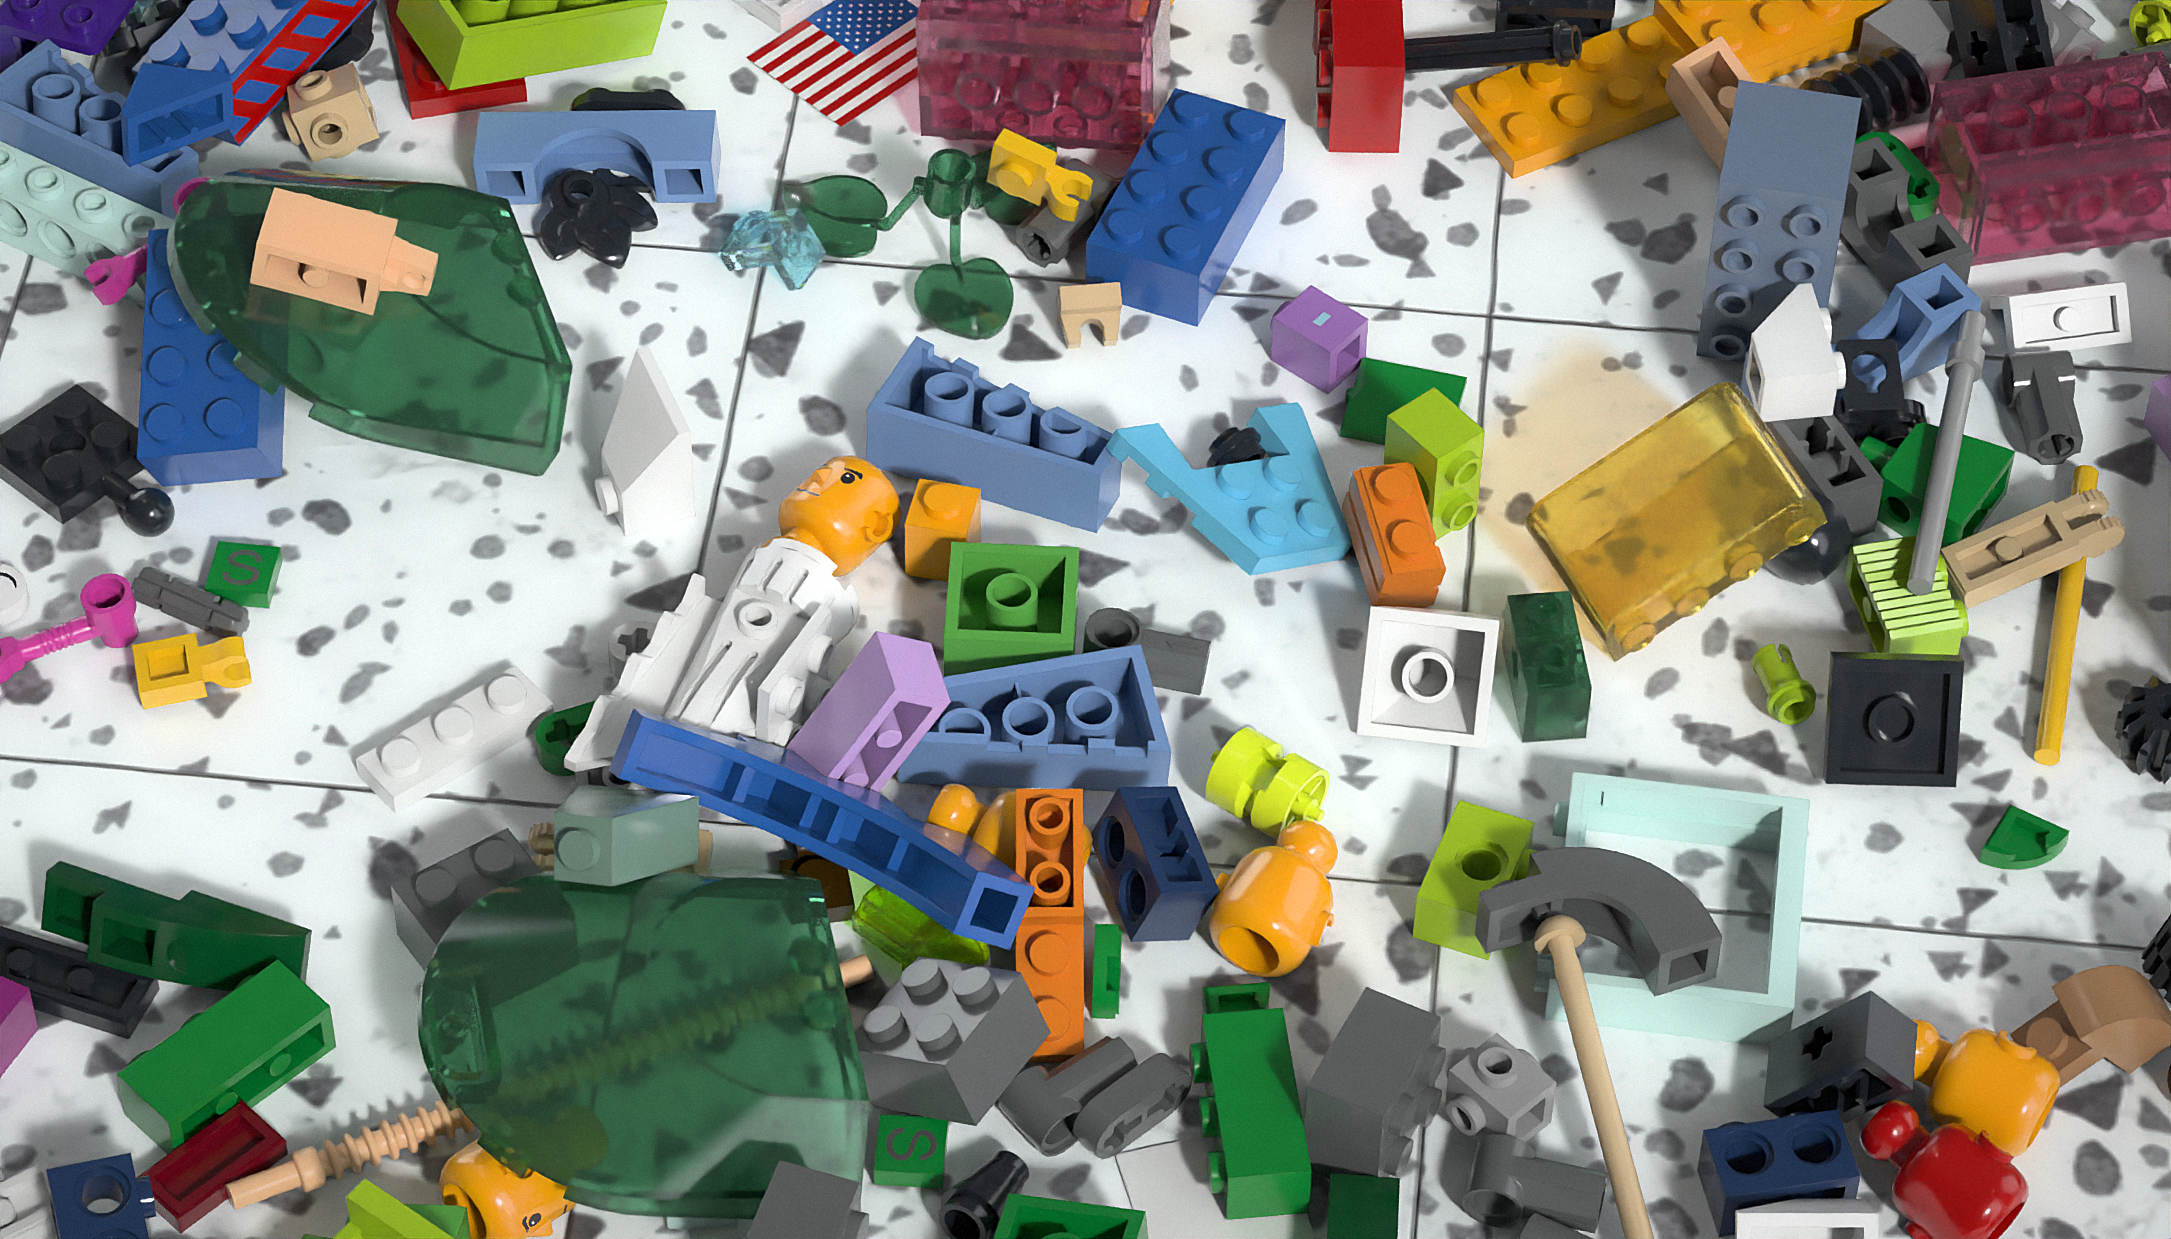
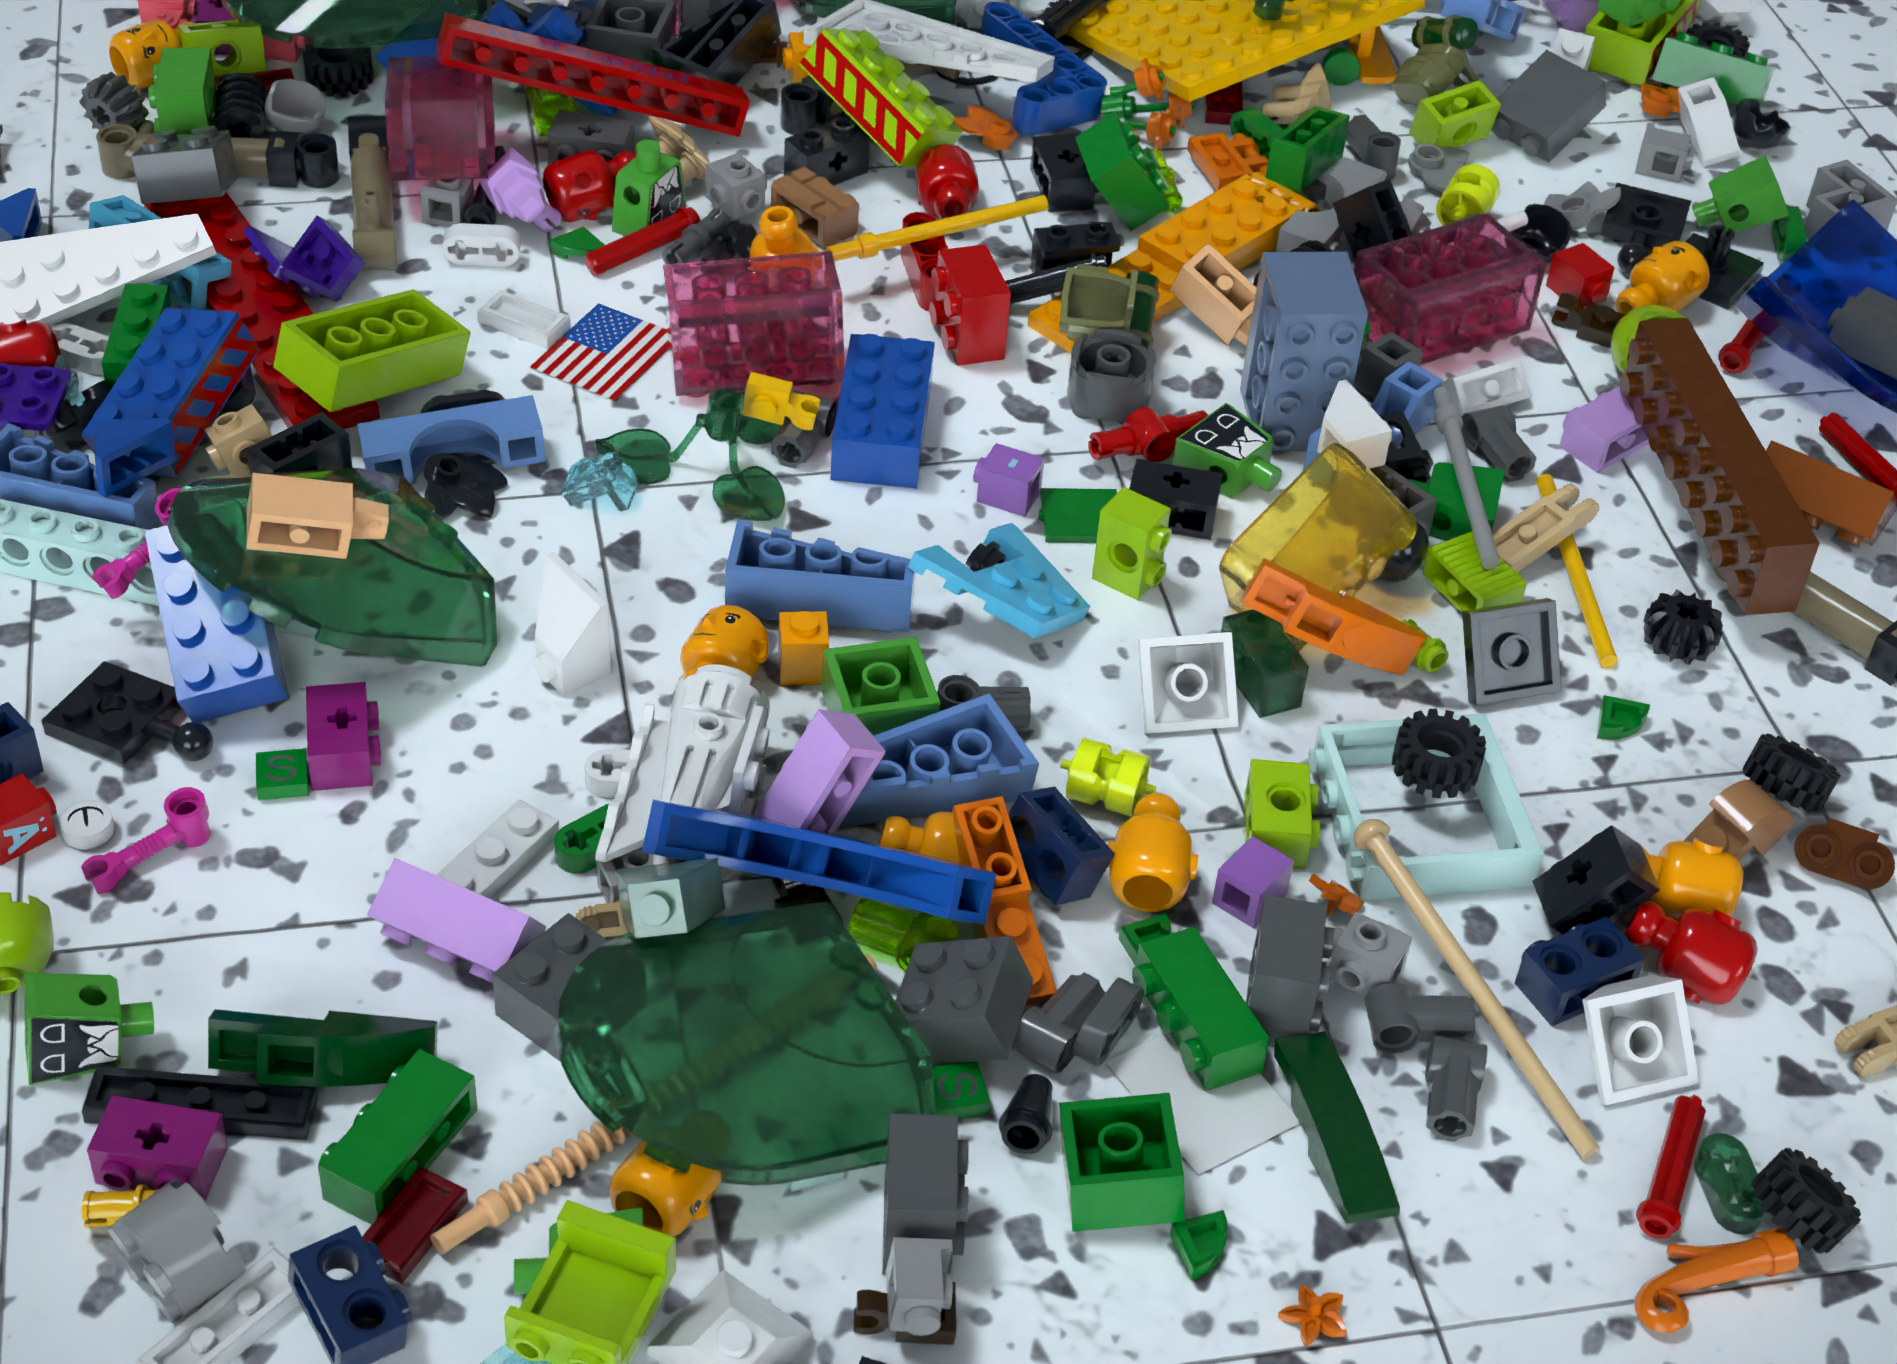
camera: 20 degrees left, 5 degrees down
dark grey axle [131,566,250,639] -> none
yellow plate [132,632,252,710] -> none
tan tile [1056,282,1122,349] -> none
green tile [1092,924,1122,1019] -> none
orange brick [1342,462,1446,608] -> none
dark grey arch [1475,847,1723,997] -> none
none -> black brick [247,412,353,482]
none -> magenta brick [306,682,381,791]
none -> lavender brick [367,858,546,984]
none -> olive piece [1059,264,1159,350]
none -> dark grey brick [1067,329,1156,424]
none -> red pin [1088,407,1208,462]
none -> black brick [1129,459,1223,540]
none -> torso [1172,403,1282,497]
none -> medium lavender brick [1212,836,1294,928]
none -> orange slope [1241,558,1427,675]
none -> orange plant [1308,874,1364,915]
none -> black tyre [1392,709,1486,798]

